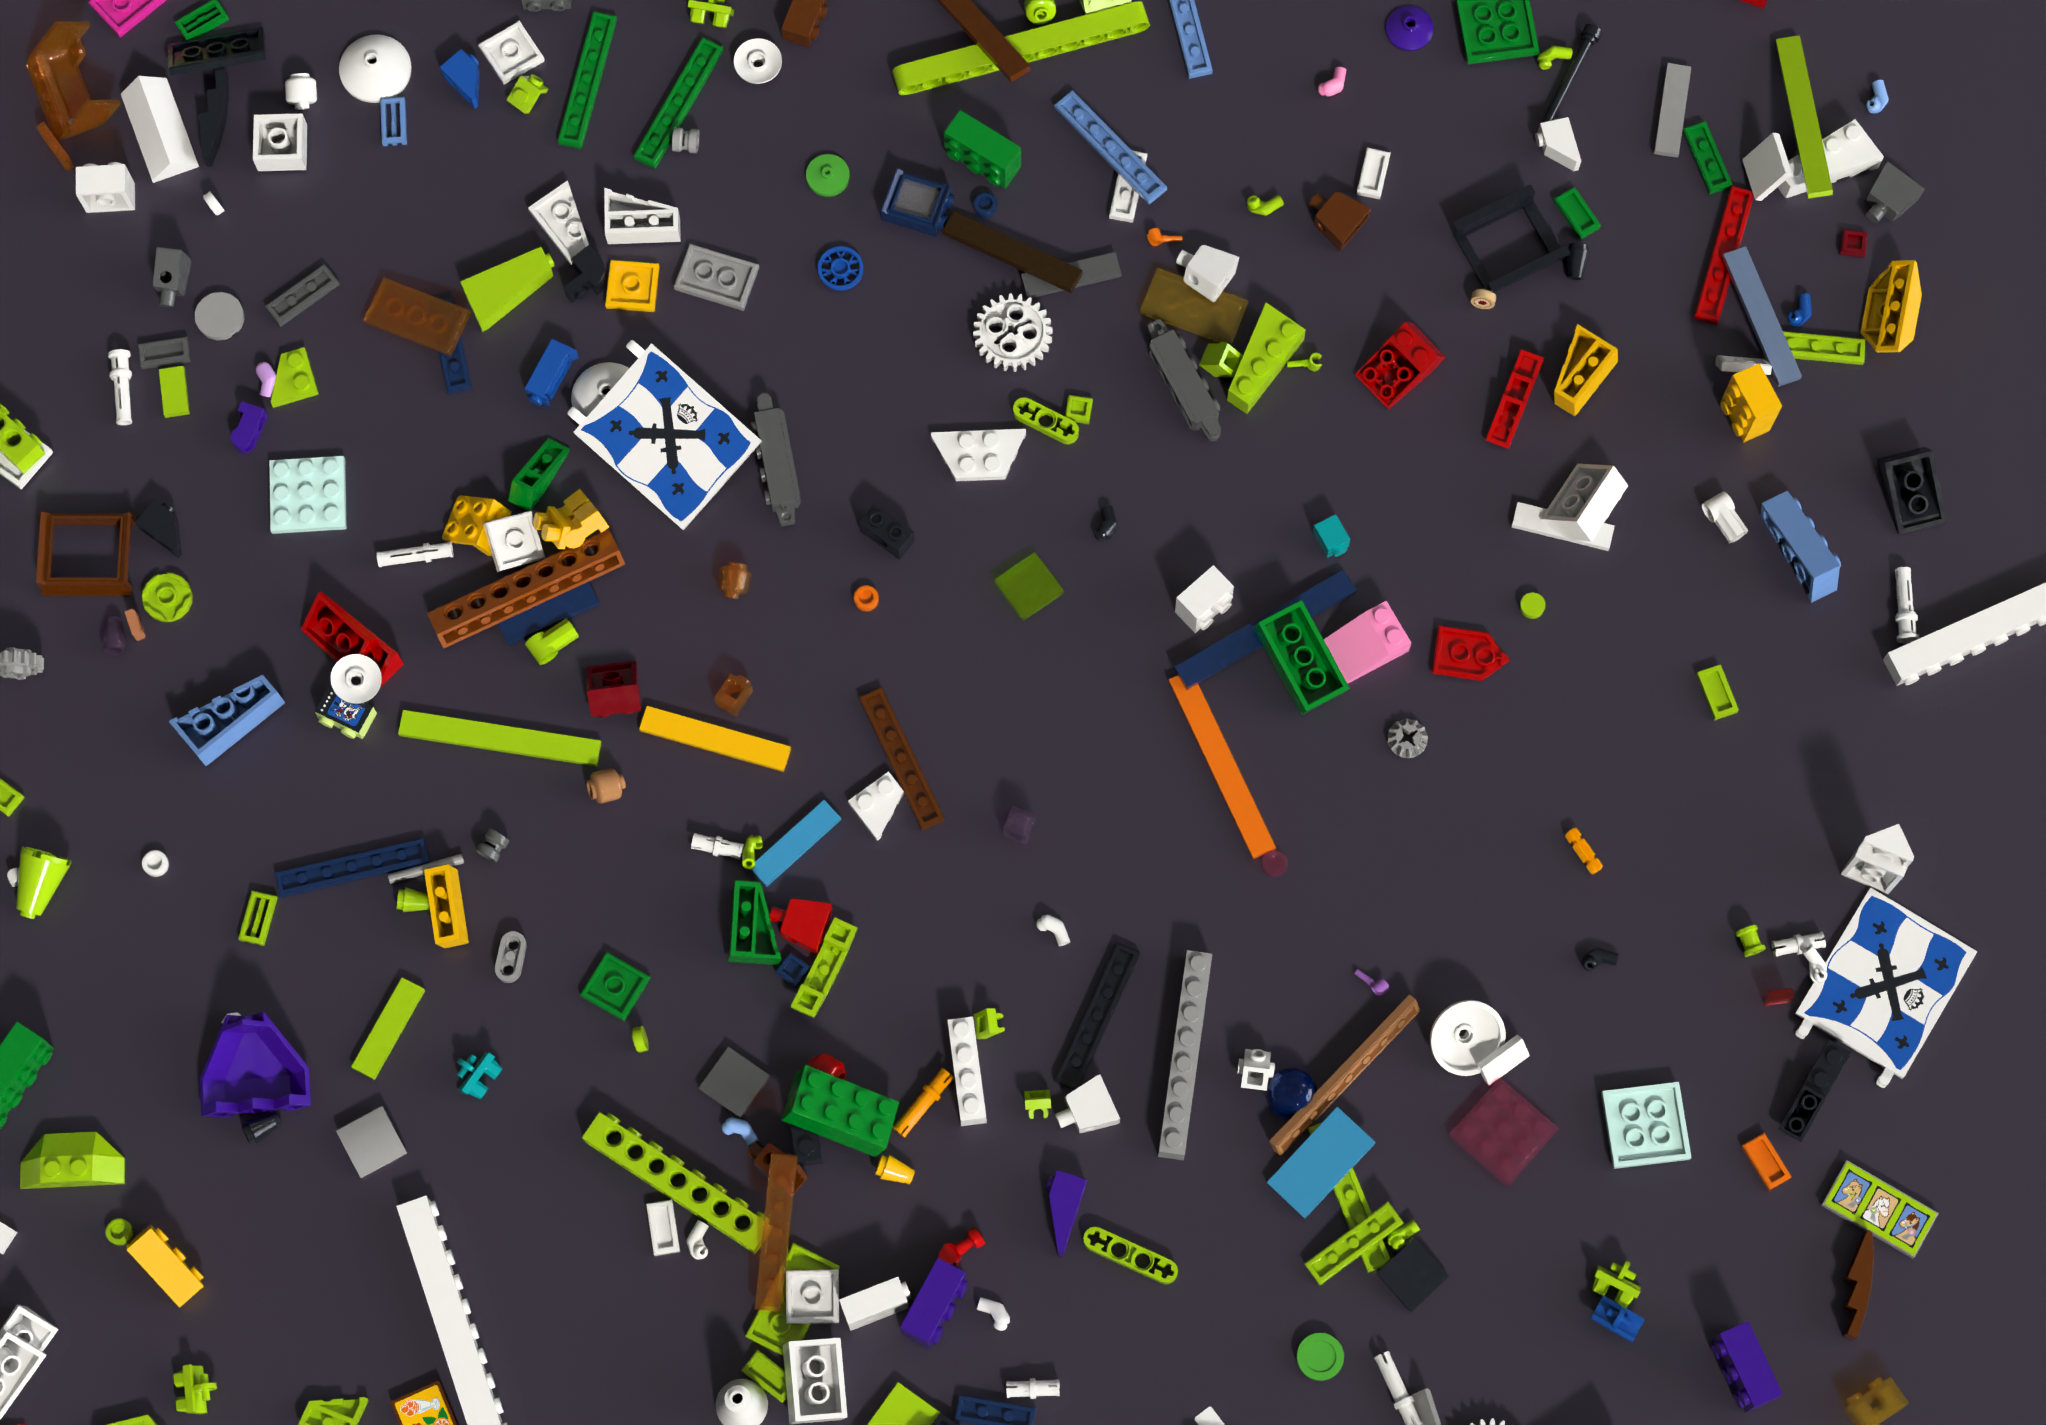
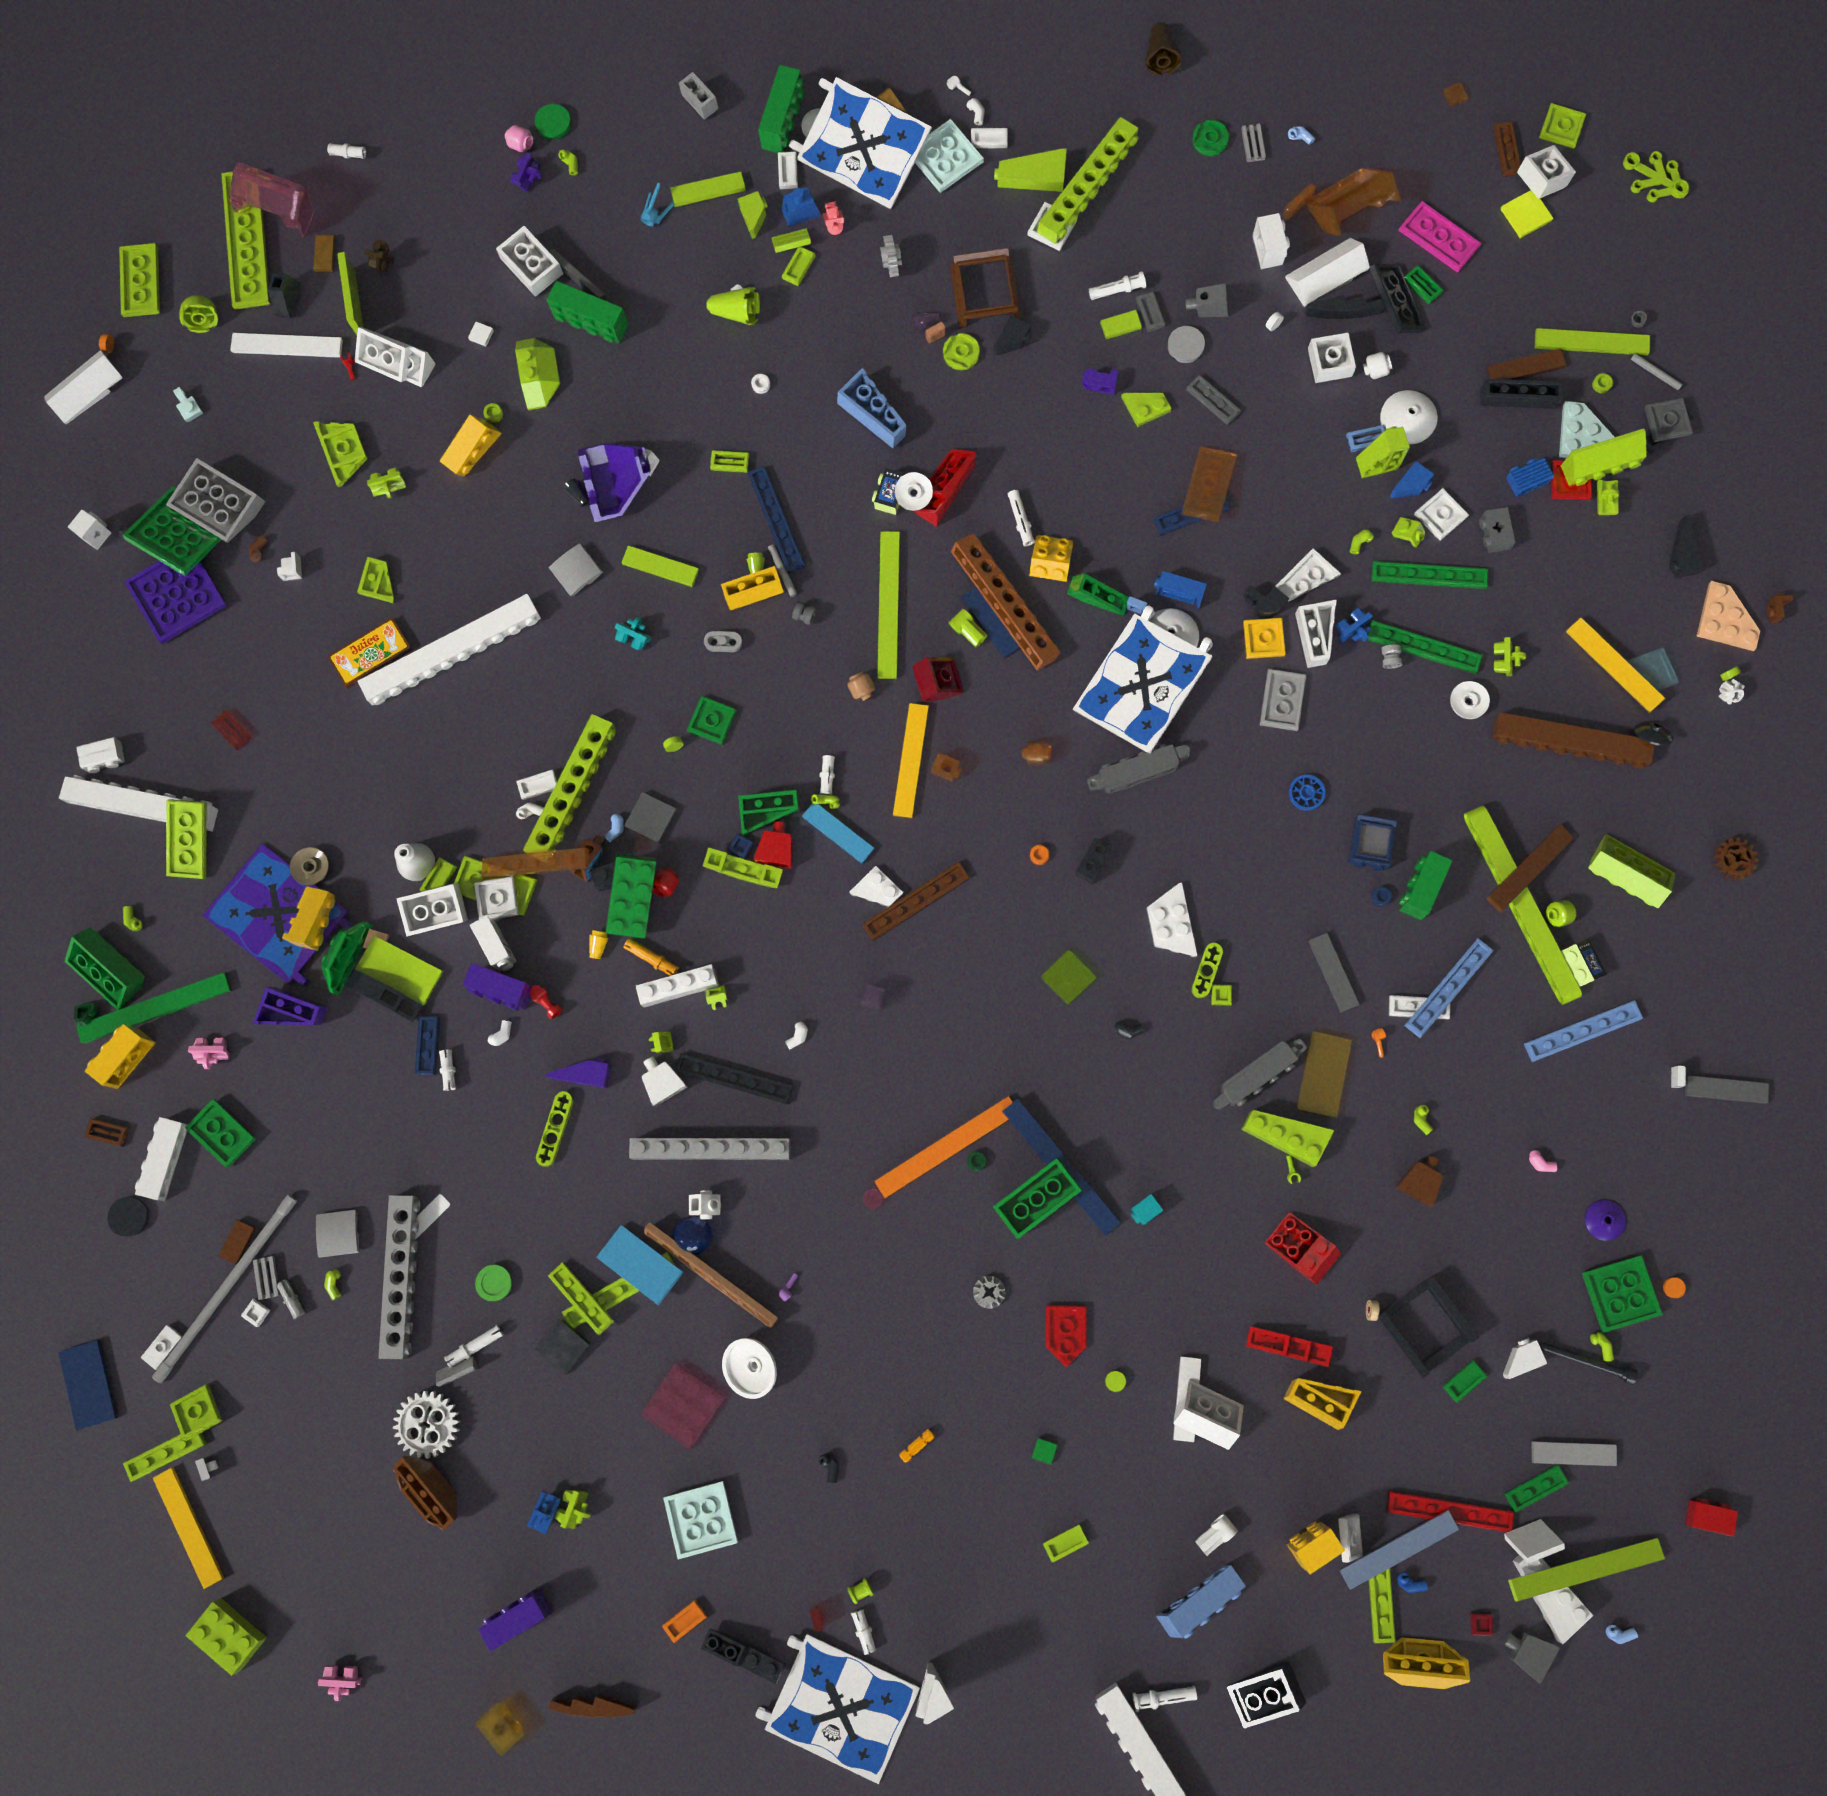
camera: 90 degrees right, 5 degrees up
lavender arm [256,362,276,397] -> none
light aqua plate [269,456,347,534] -> none
lime slope [460,247,555,332] -> none
white tile [483,511,545,572] -> none
yellow hips [533,489,609,549] -> none
bright green piece [806,154,850,197] -> none
dark brown tile [942,211,1083,293] -> none
white gear [973,293,1053,372] -> none
white brick [1175,565,1234,633] -> none
white torso [1176,245,1239,302] -> none
lime brick [1199,342,1243,377] -> none
bright pink slope [1323,601,1411,684] -> none
white tile [1356,148,1391,200] -> none
lime arm [1387,1219,1420,1250] -> none
white tile [1477,1035,1530,1086] -> none
black cone [1566,243,1590,280] -> none
white arm [1802,945,1827,983] -> none
tile [1821,1160,1939,1259] -> none
none -> dark green tile [967,1151,987,1171]
none -> green tile [1031,1438,1057,1465]
none -> medium blue tile [1127,596,1147,615]
none -> blue hips [1336,608,1373,642]
none -> lime arm [1350,530,1374,554]
none -> lime wedge [1356,426,1410,478]

